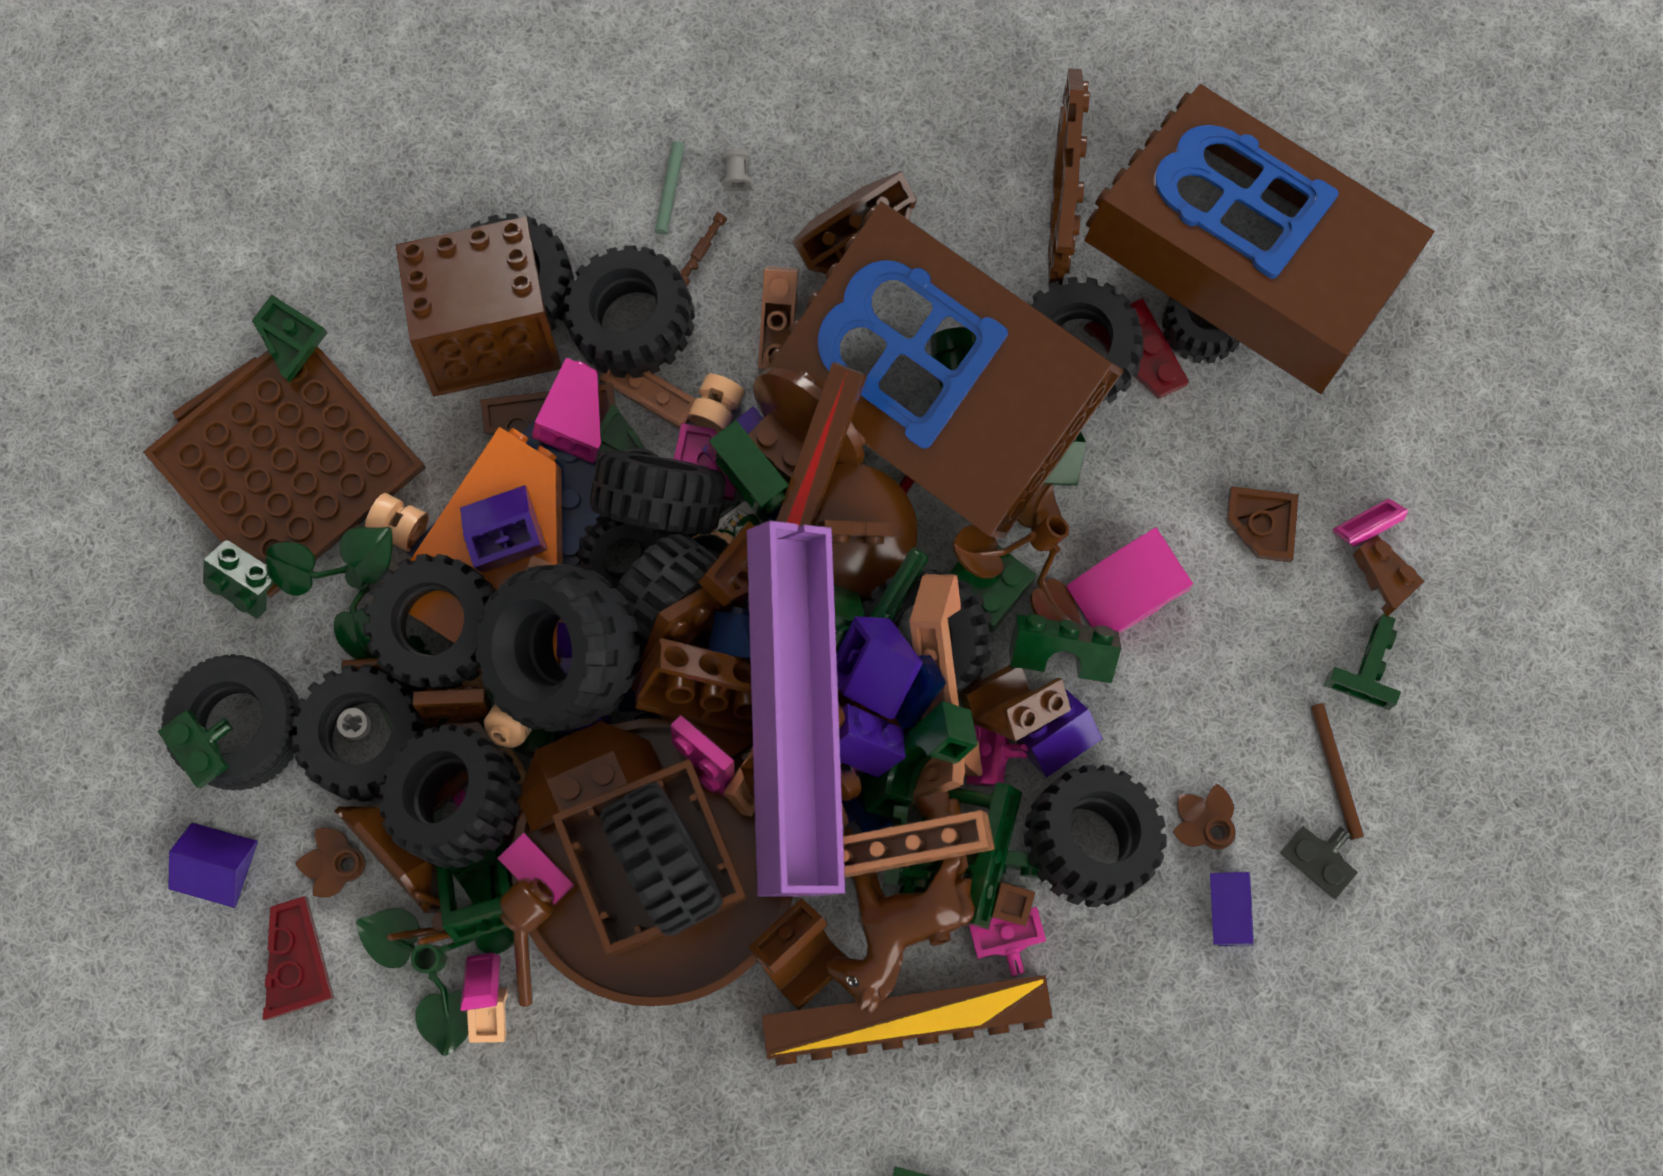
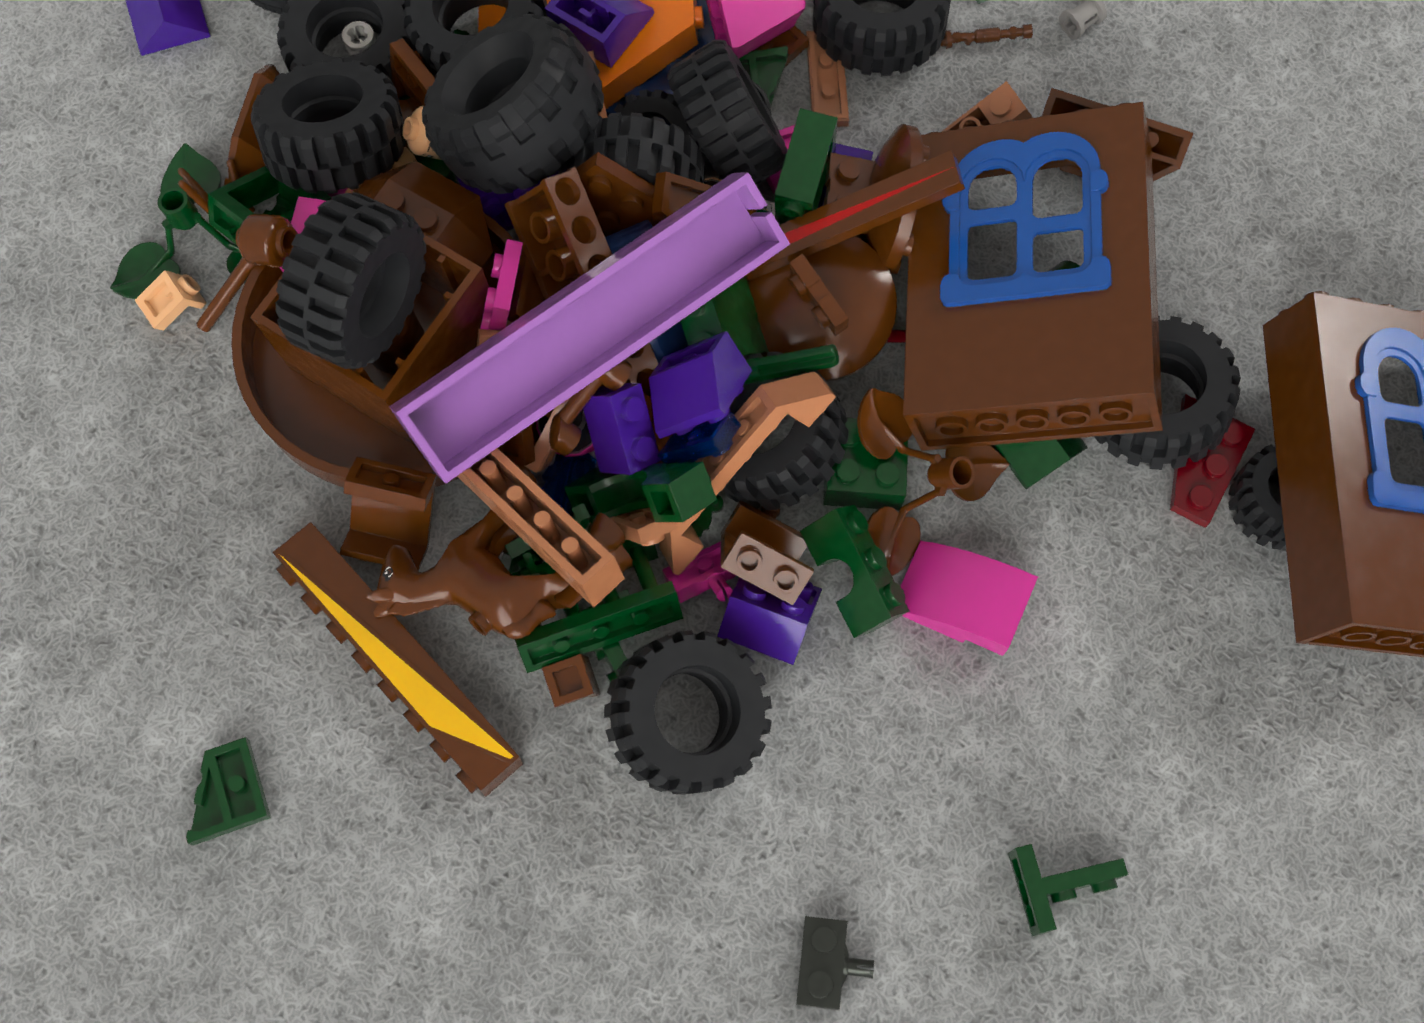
camera: 50 degrees right, 5 degrees down
dark red wing [262,896,334,1021] -> none
reddish brown plate [296,828,366,898] -> none
dark pink tile [461,953,500,1011] -> none
light nougat wheel [687,373,745,434] -> none
dark pink plate [968,907,1046,977] -> none
reddish brown plate [1047,68,1090,285] -> none
reddish brown plate [1173,784,1236,850] -> none
dark purple hinge [1210,872,1254,946] -> none
reddish brown plate [1226,486,1299,562] -> none
reddish brown bar [1310,703,1364,840] -> none
dark pink tile [1332,498,1408,547] -> none
reddish brown wing [1353,535,1425,617] -> none

